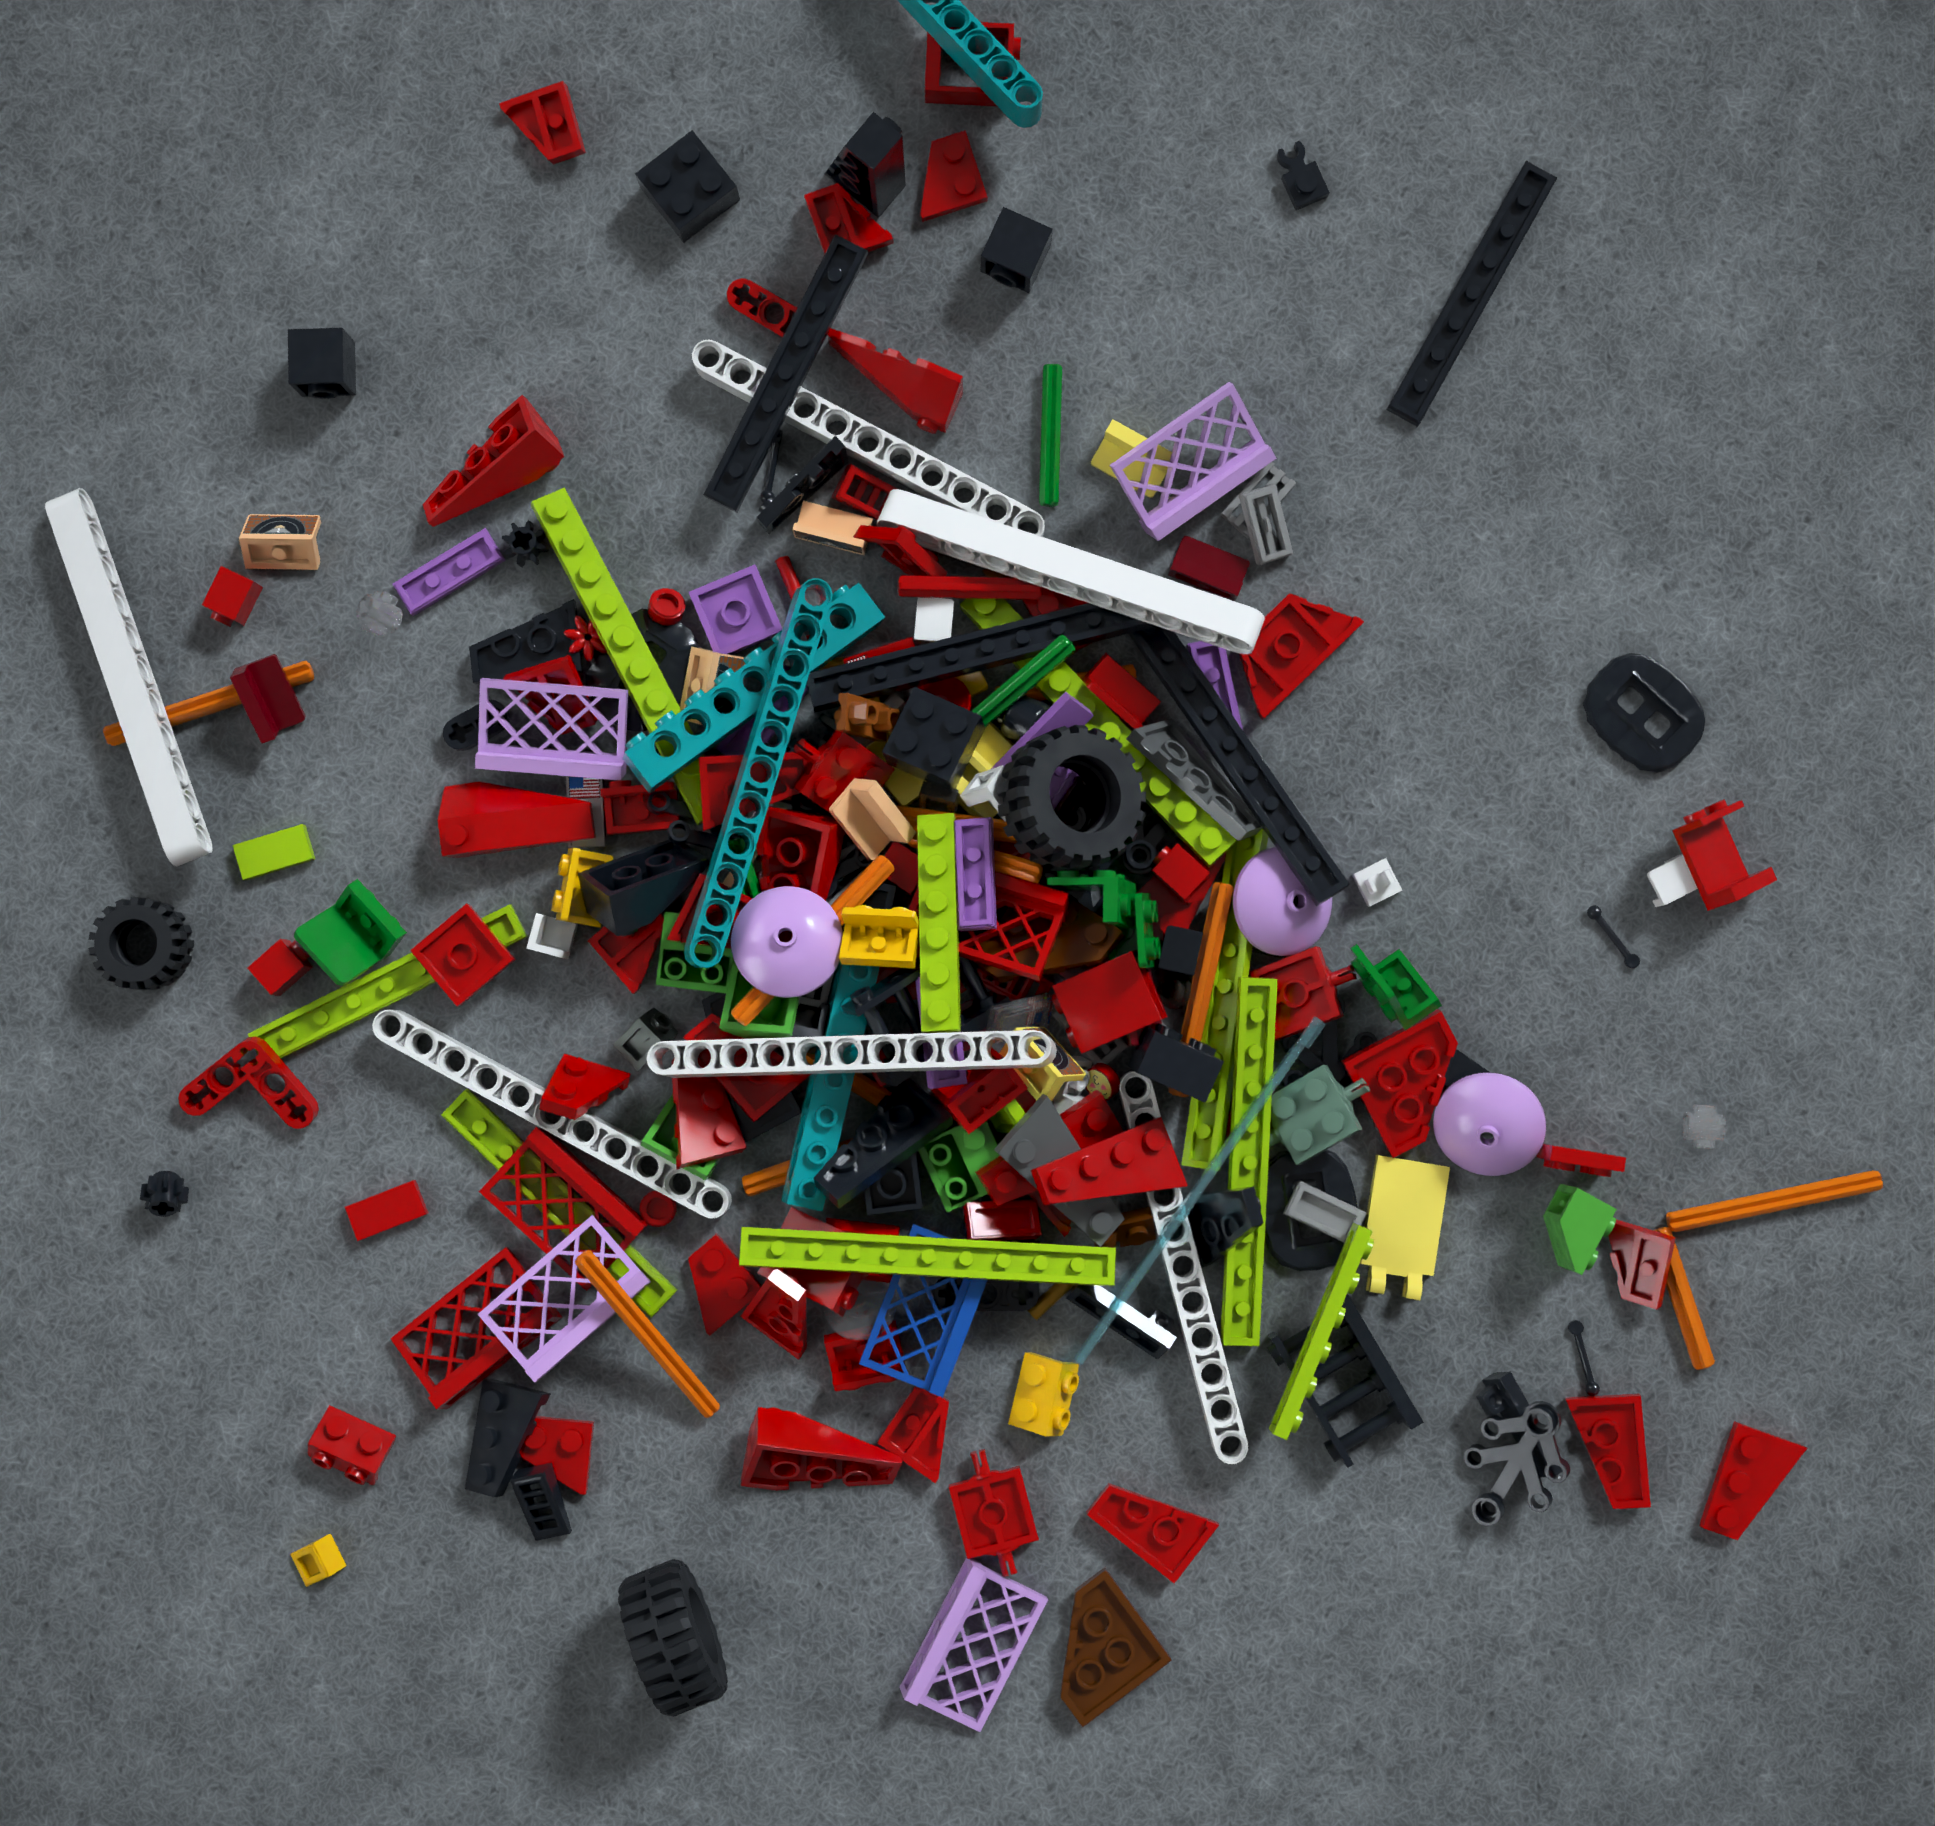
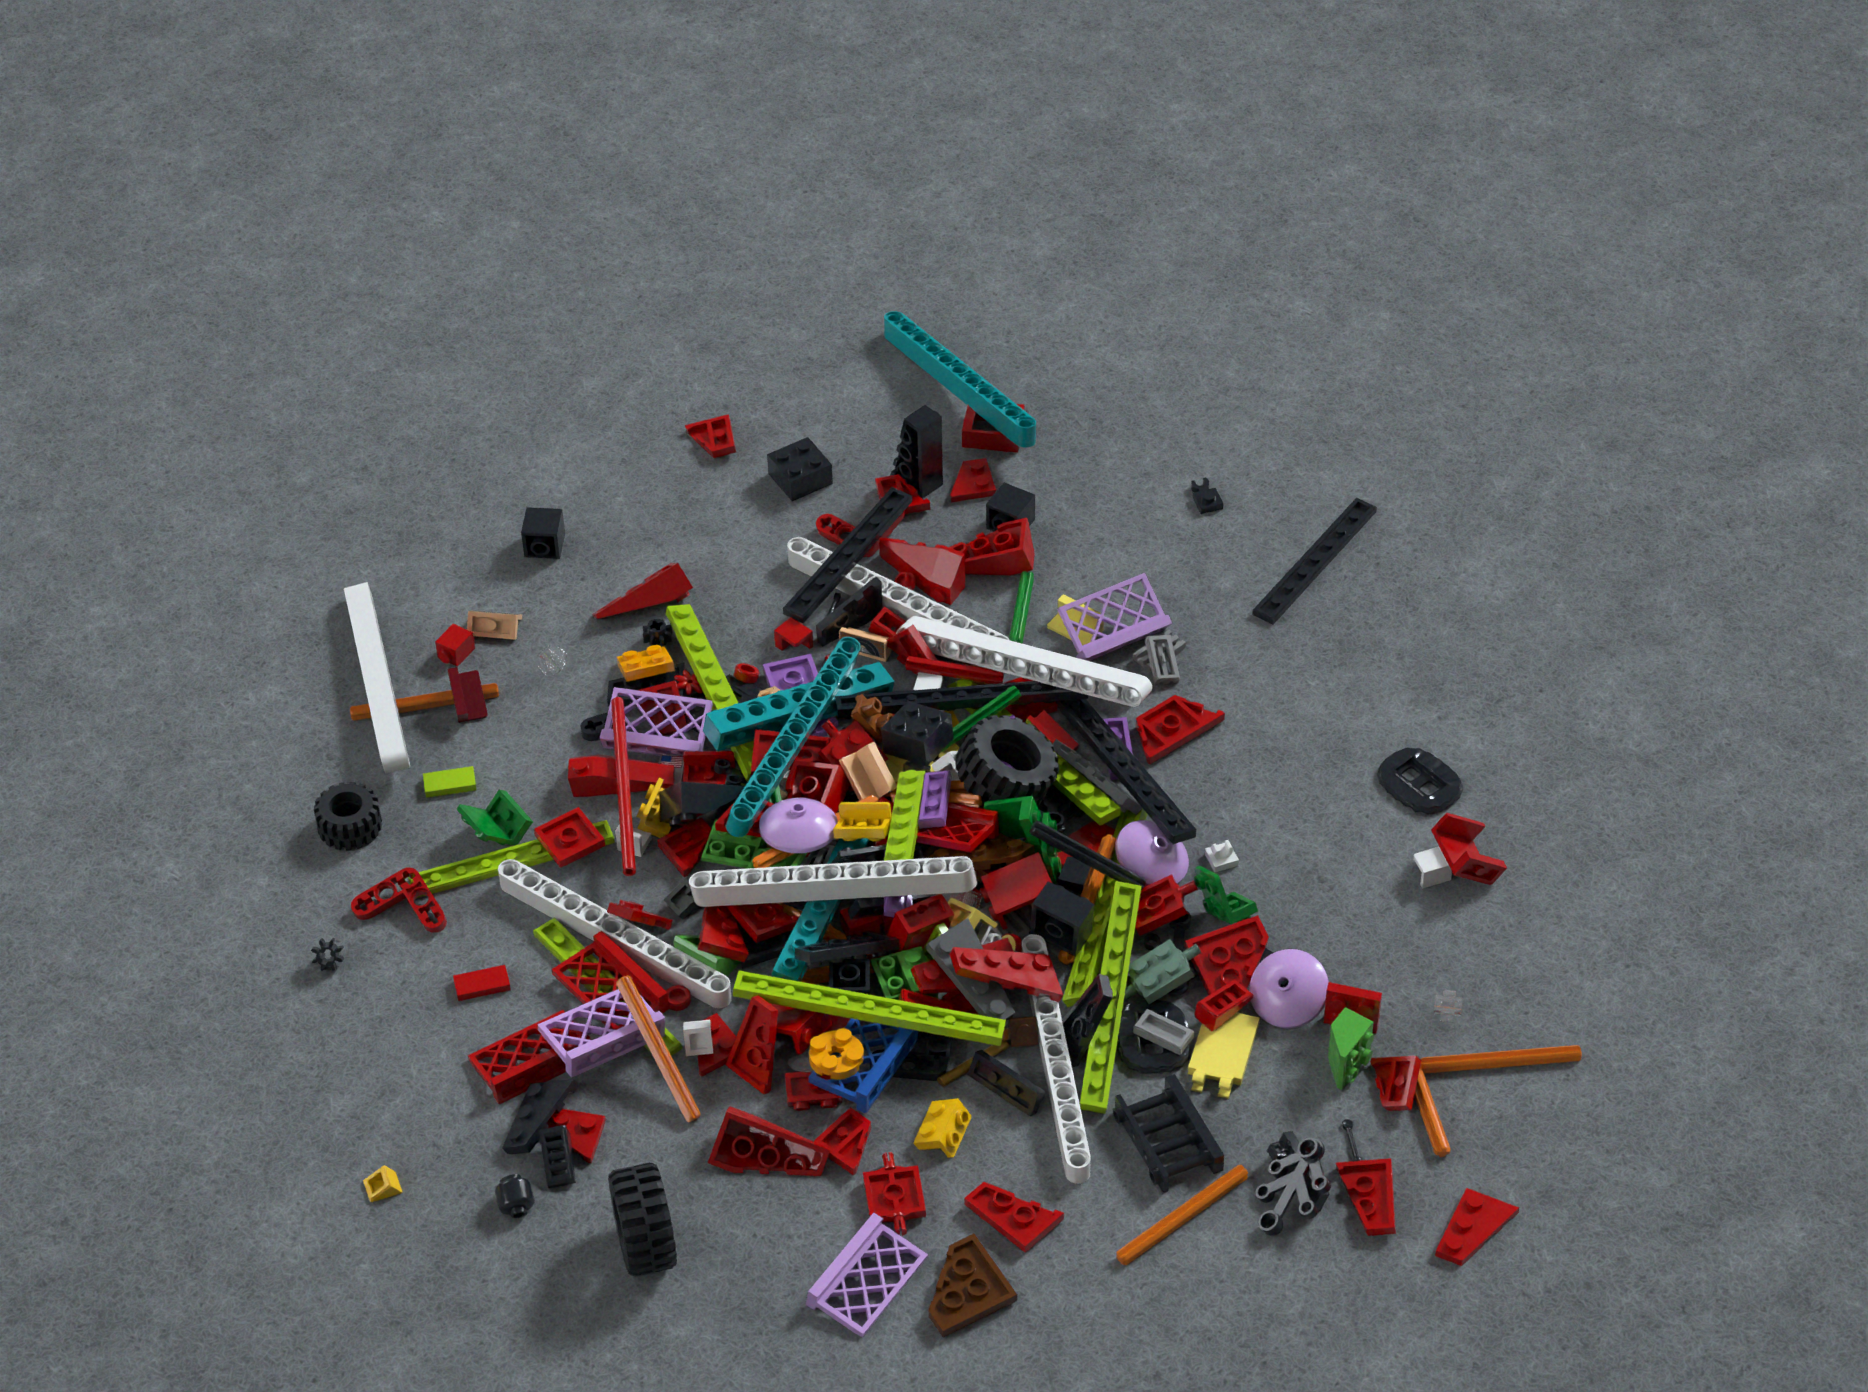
camera: 10 degrees right, 40 degrees down
red brick [247,939,313,996] -> none
red bracket [308,1405,396,1485] -> none
medium lavender tile [393,528,505,616] -> none
clear light blue piece [1073,1016,1326,1365] -> none
red brick [1152,843,1210,903] -> none
lime plate [1269,1223,1374,1440] -> none
black hinge [1587,905,1640,968] -> none
none -> black head [495,1174,535,1218]
none -> red piece [611,697,636,876]
none -> light orange plate [616,645,675,682]
none -> white panel [683,1020,713,1056]
none -> red panel [774,617,813,651]
none -> light orange plate [809,1028,864,1080]
none -> red plate [894,572,916,591]
none -> red wedge [949,518,1035,575]
none -> black axle [1030,821,1146,891]
none -> orange axle [1116,1165,1248,1265]
none -> red slope [1194,979,1254,1031]

